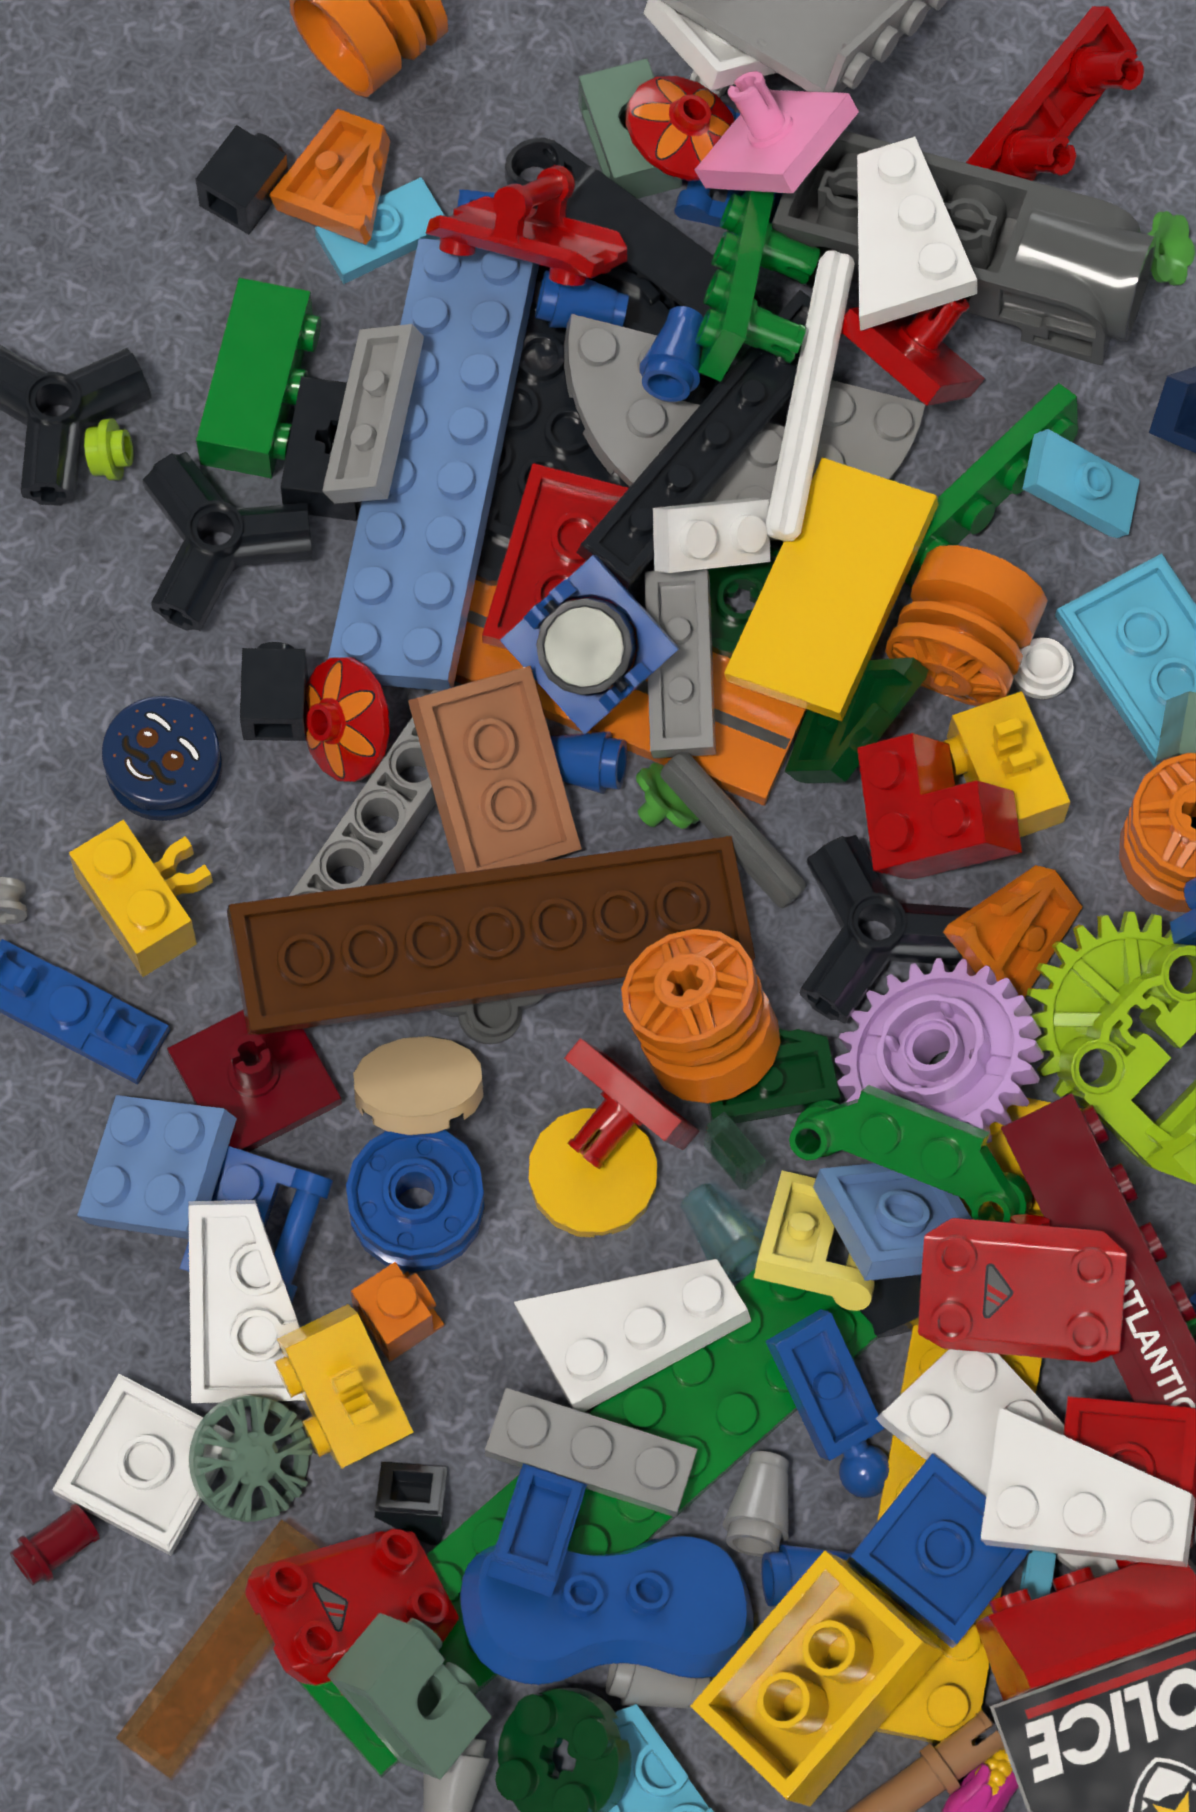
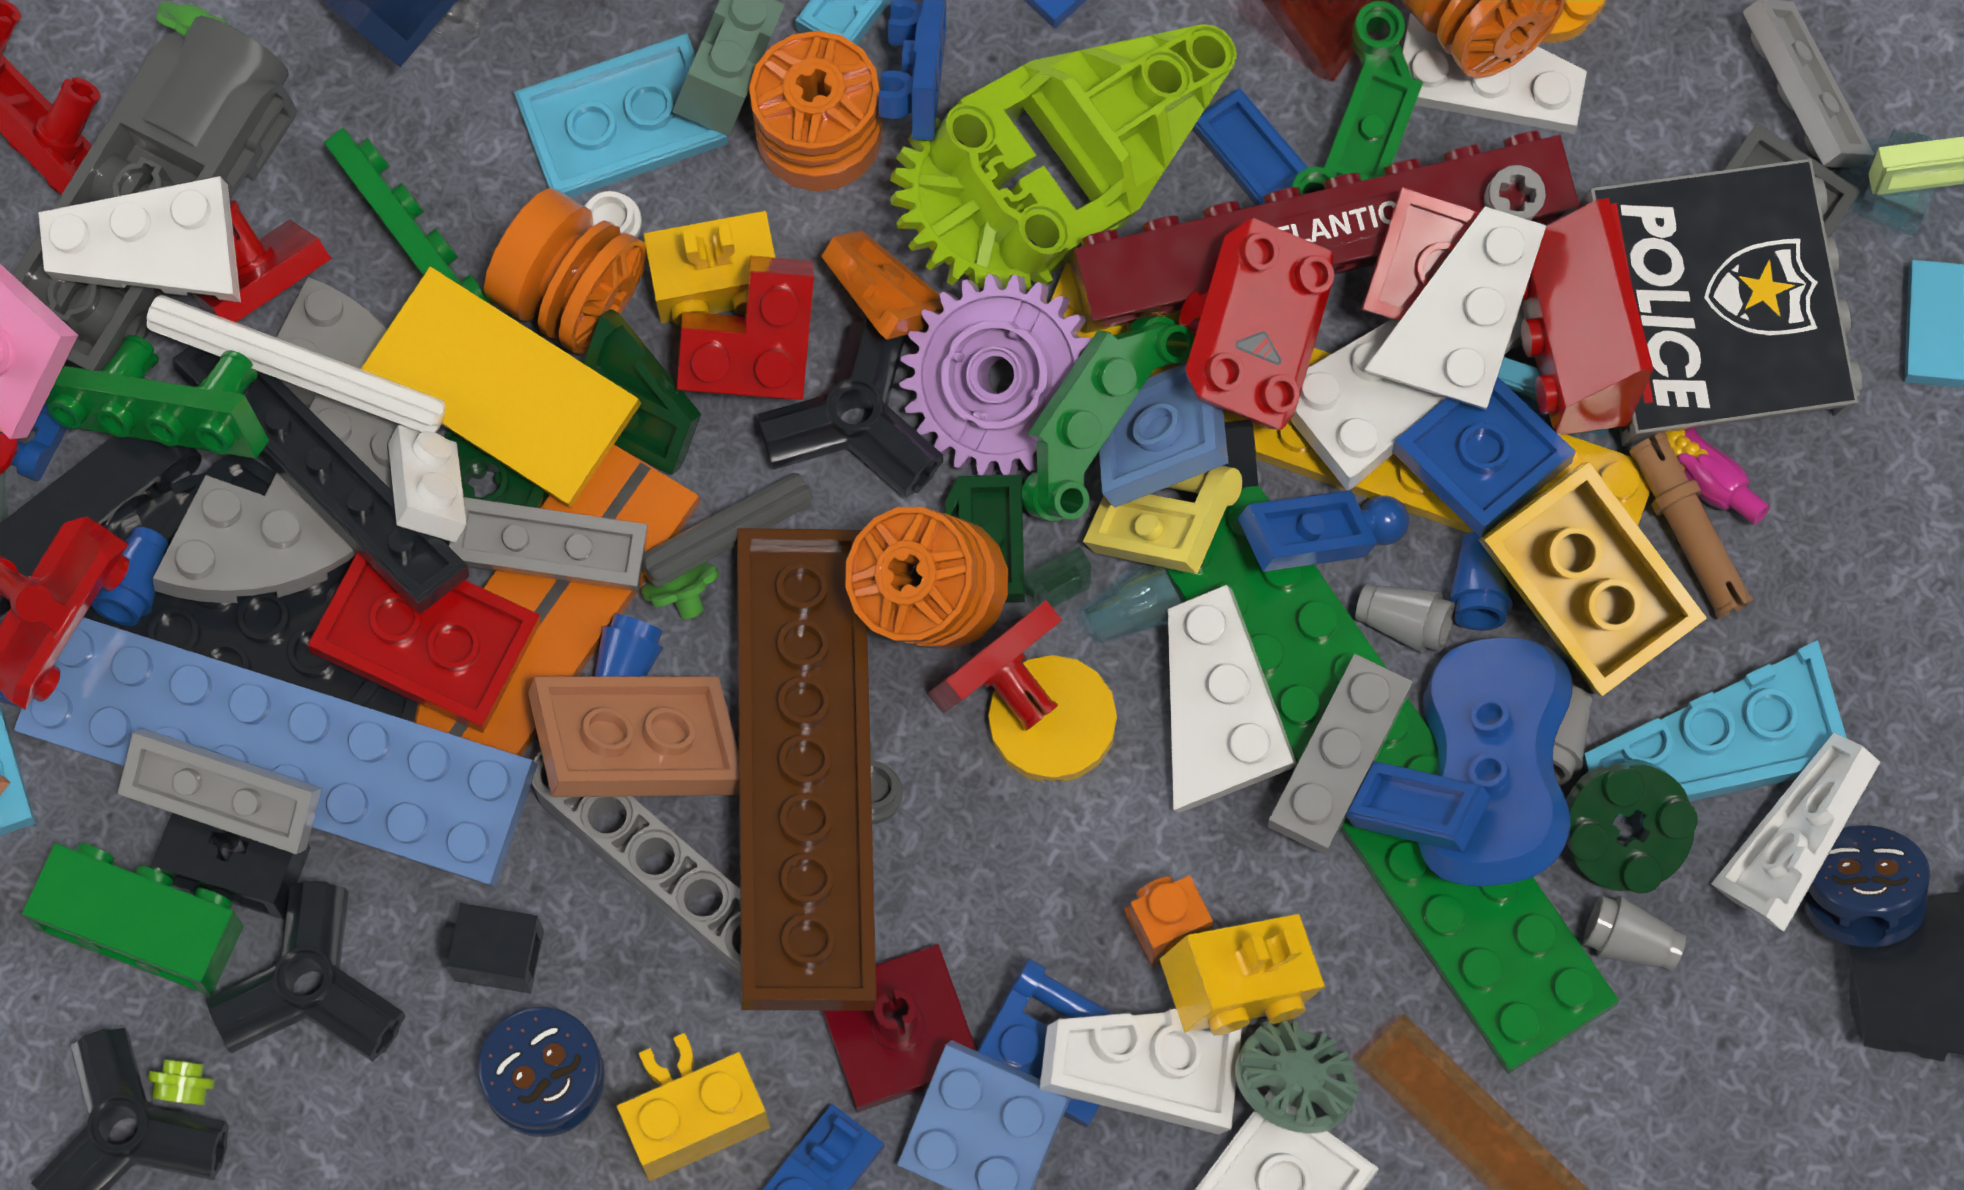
camera: 75 degrees left, 0 degrees up
red shield [245,1529,459,1695] -> none
red dish [305,657,390,782] -> none
sand green brick [327,1613,492,1780] -> none
blue wheel [346,1130,485,1273] -> none
tan tile [353,1036,483,1135] -> none
black slope [375,1462,448,1545] -> none
piece [500,555,680,735] -> none
blue cone [639,306,703,402] -> none
medium azure plate [1023,429,1140,538] -> none

